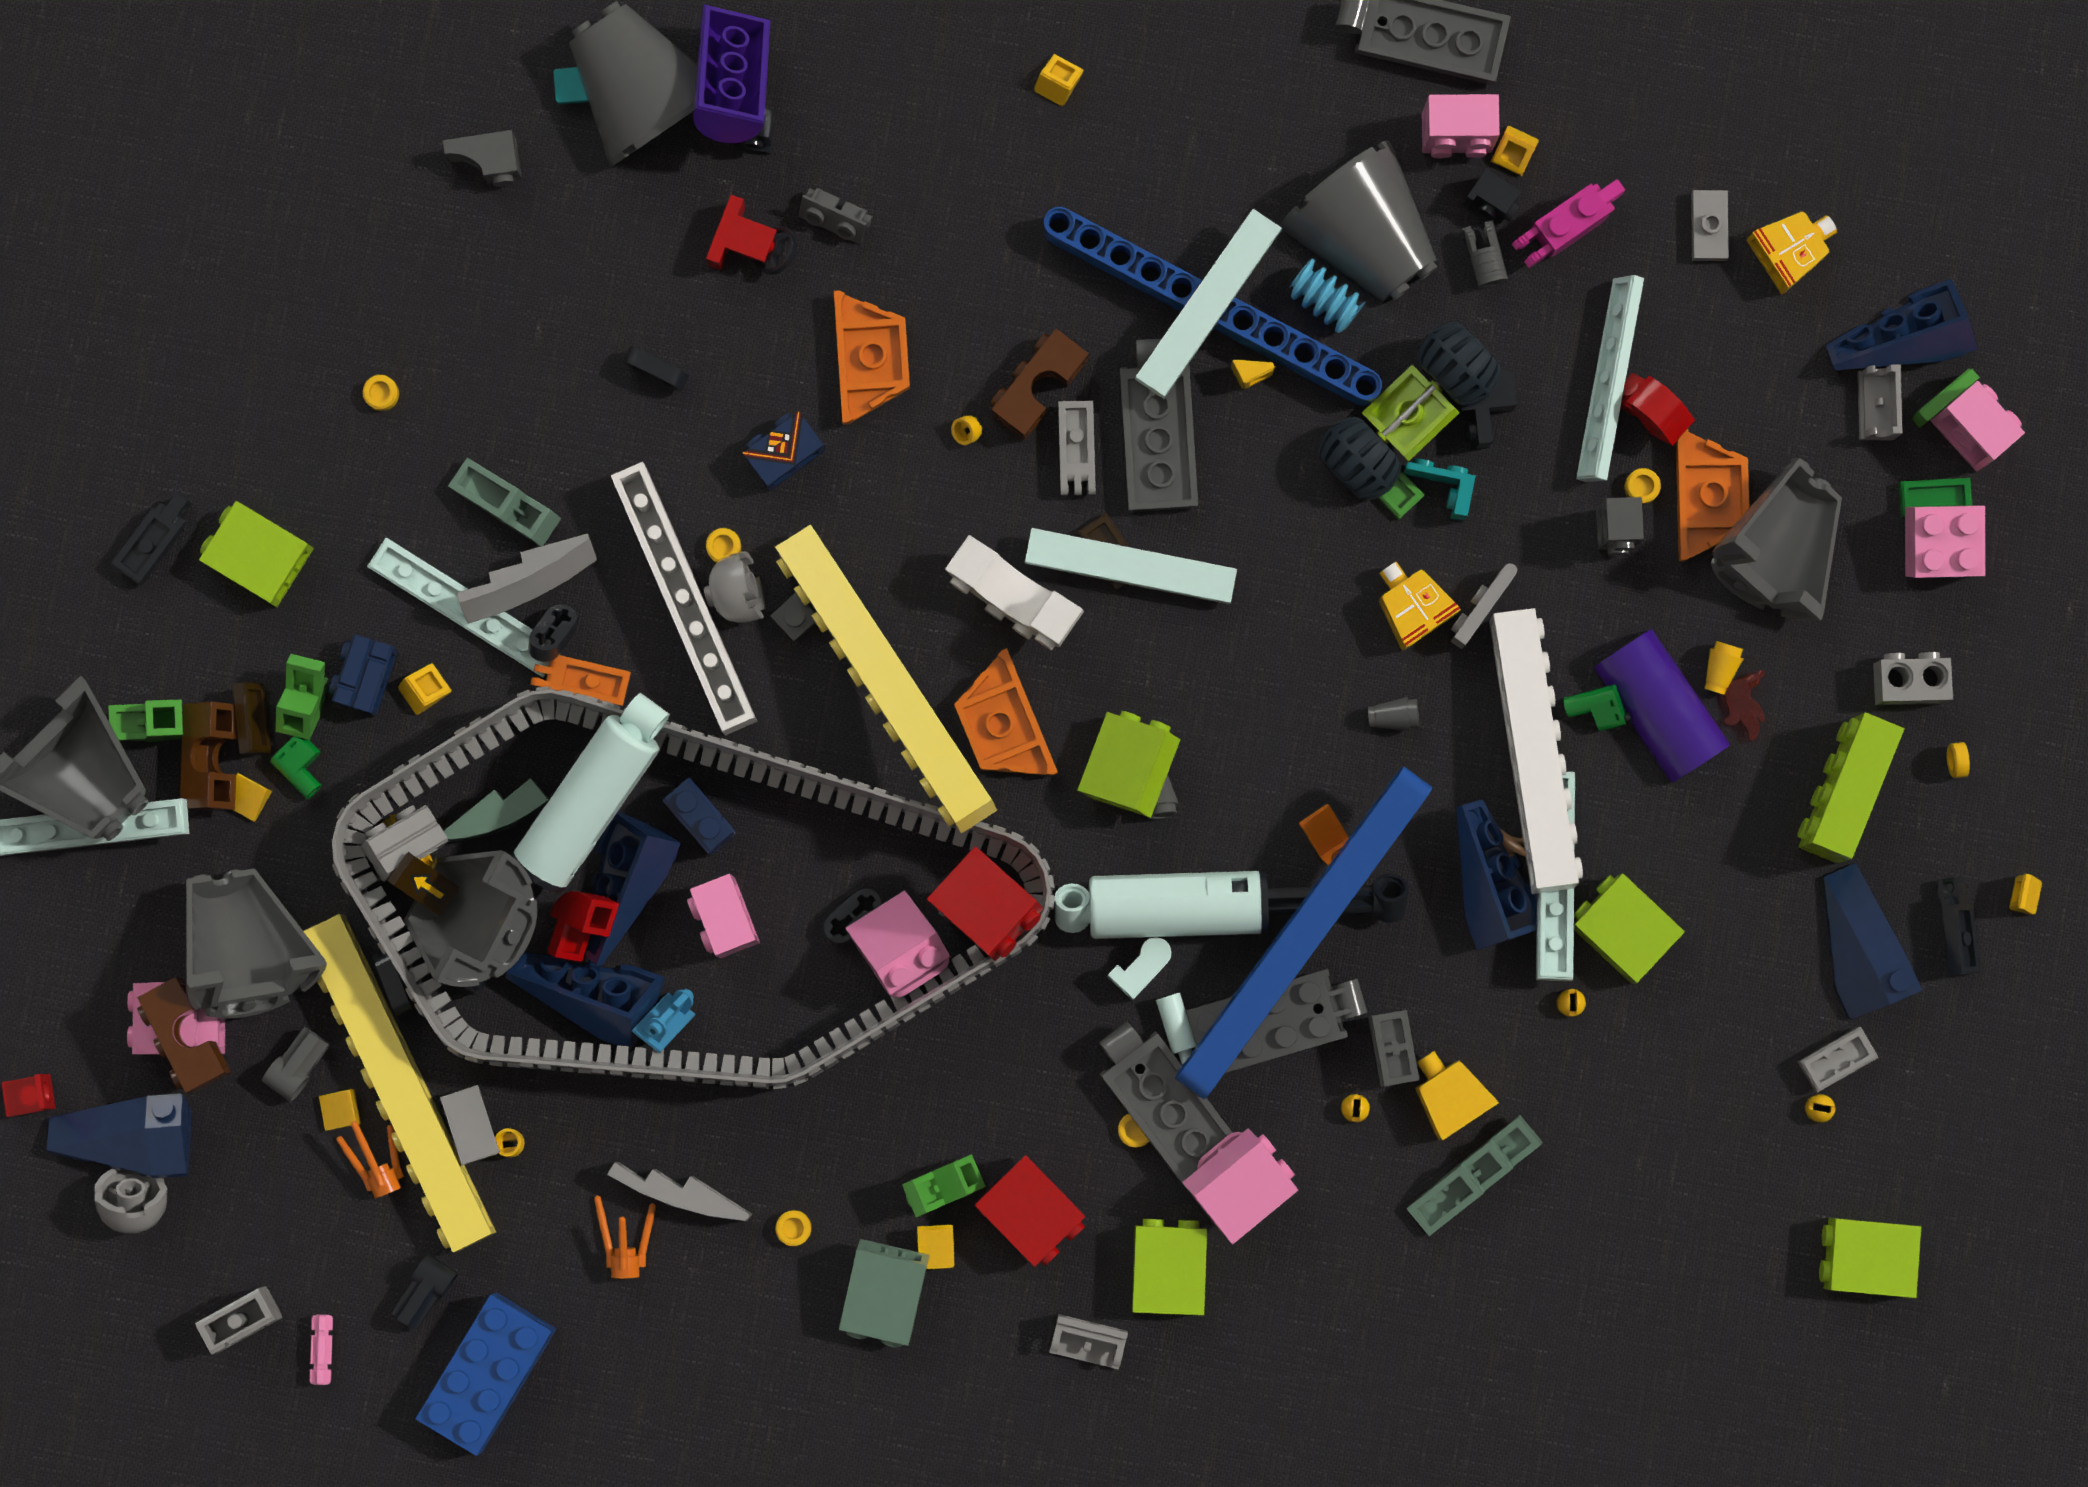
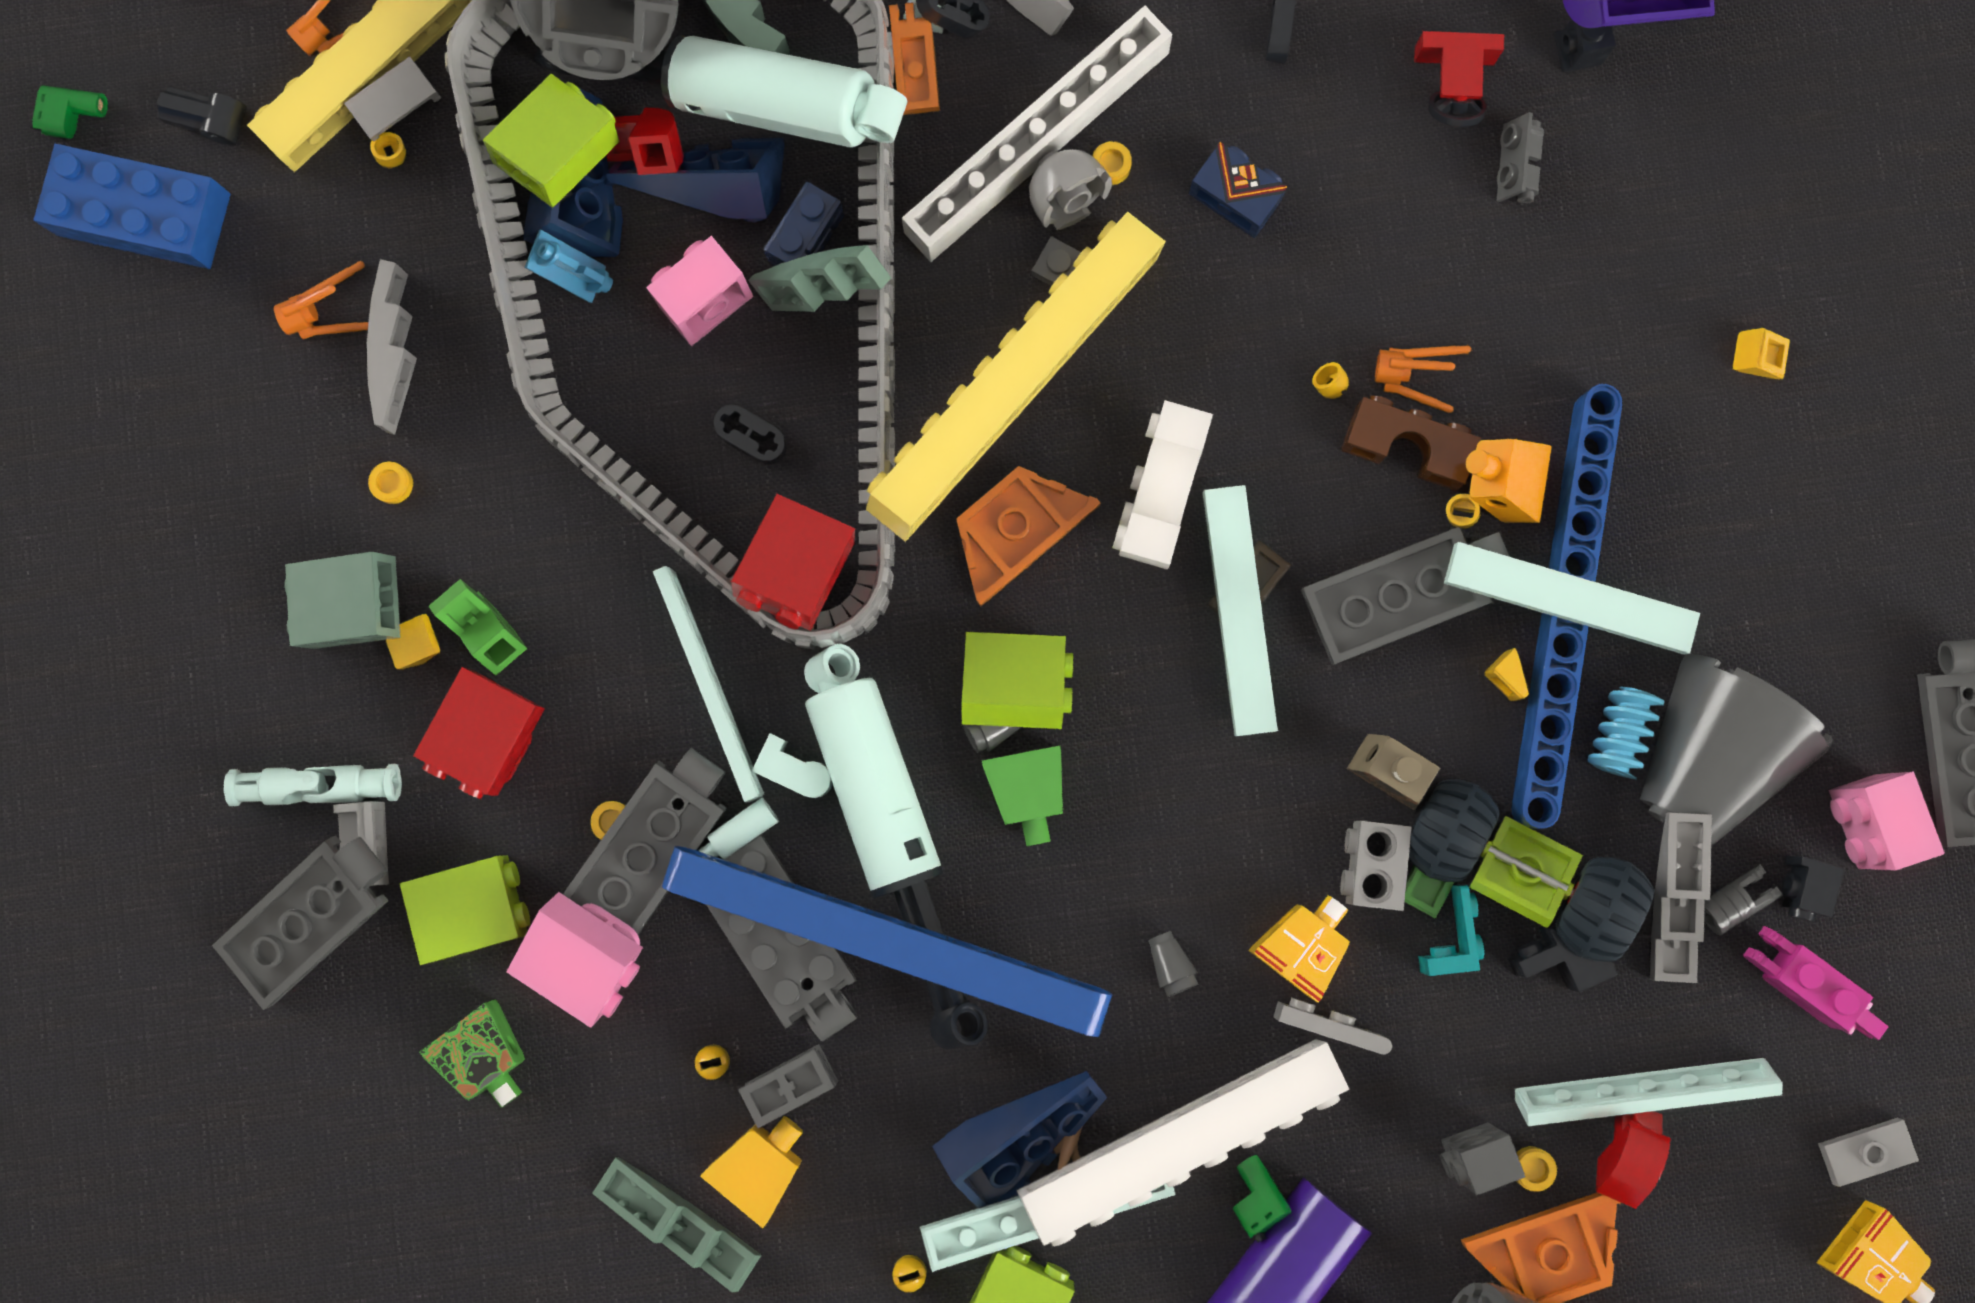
camera: 80 degrees right, 0 degrees up
bright pink axle [309,1314,333,1385] -> none
orange wing [834,291,910,425] -> none
bright pink brick [846,890,950,997] -> none
light grey hinge [1058,401,1096,495] -> none
orange bracket [1299,804,1349,866] -> none
yellow slope [1491,126,1539,176] -> none
none -> green piece [29,85,108,139]
none -> dark grey hinge [212,836,388,1010]
none -> light aqua piece [224,764,402,806]
none -> torso [419,999,525,1108]
none -> lime brick [483,74,619,208]
none -> light aqua tile [653,566,764,802]
none -> sand green slope [748,245,891,312]
none -> bright green torso [982,745,1063,846]
none -> light grey brick [1340,821,1412,911]
none -> dark tan torso [1347,734,1440,810]
none -> orange plant [1375,345,1471,413]
none -> yellow hinge [1446,494,1480,529]
none -> light orange torso [1466,439,1552,523]
none -> light grey slope [1650,813,1712,983]

